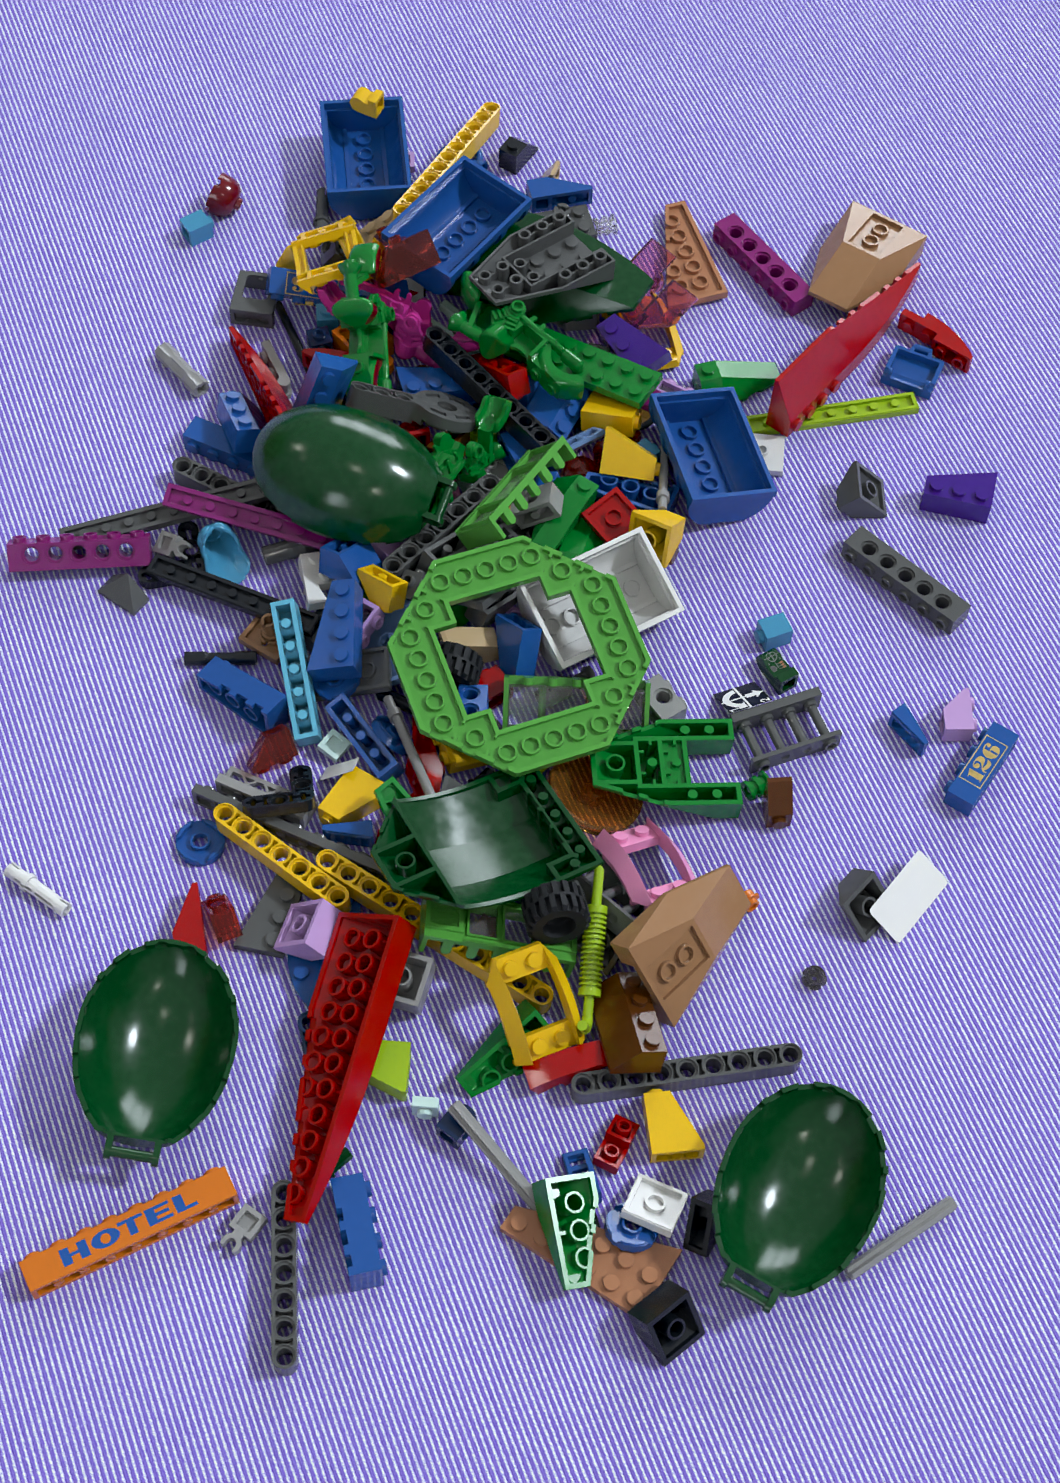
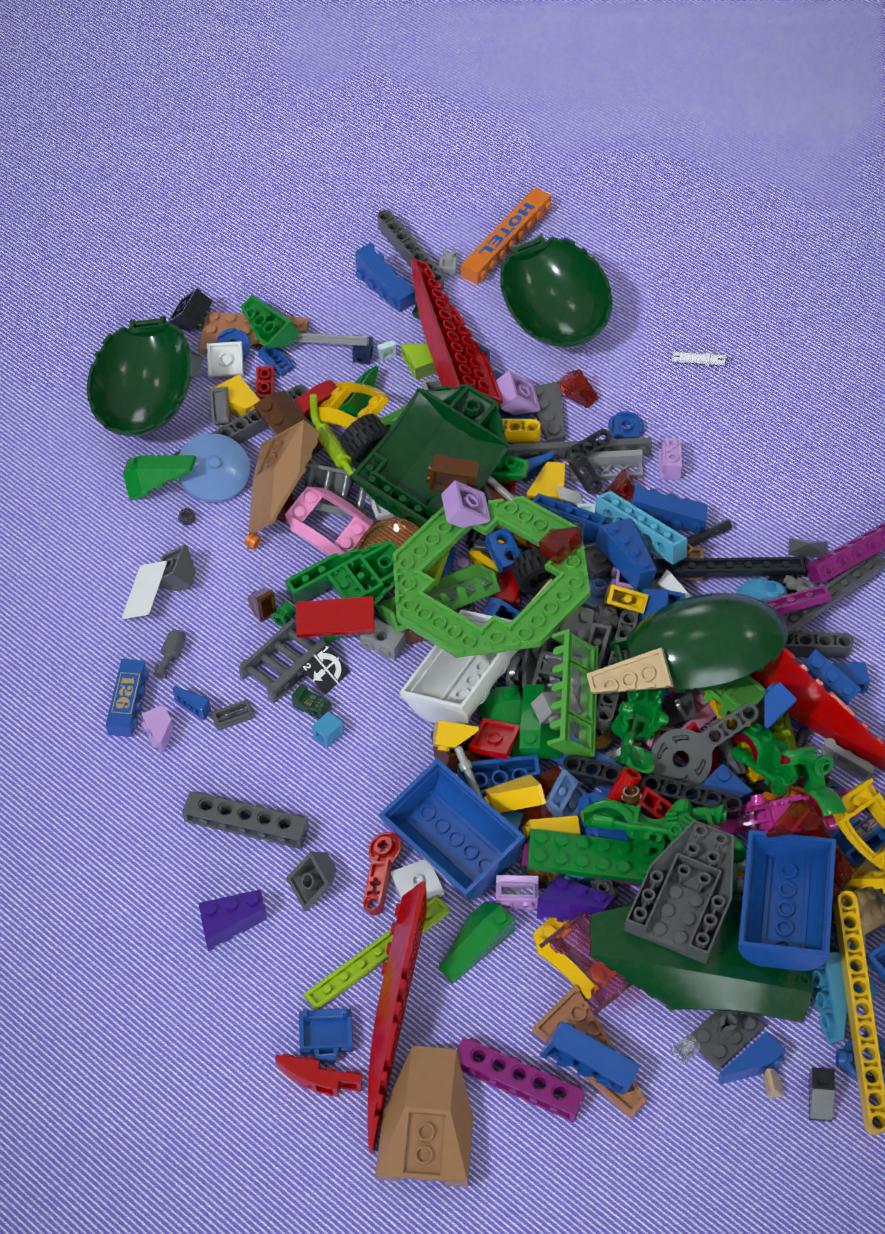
camera: 155 degrees right, 5 degrees down
red slope [172,882,208,953] -> none
yellow beam [213,803,351,912] -> none
light grey axle [844,1196,957,1280] -> none
none -> green wedge [123,455,197,500]
none -> dark grey piece [154,629,186,678]
none -> medium blue dish [179,433,250,503]
none -> dark grey tile [209,387,231,425]
none -> dark grey tile [210,699,255,731]
none -> red tile [296,596,375,638]
none -> red beam [363,832,402,916]
none -> reddish brown window [426,454,479,492]
none -> lavender slope [441,480,491,528]
none -> clear red slope [538,526,583,565]
none -> blue wedge [539,1021,640,1095]
none -> tan wing [587,648,674,694]
none -> red brick [606,767,642,804]
none -> reddish brown plate [621,785,642,804]
none -> lavender window [658,438,682,480]

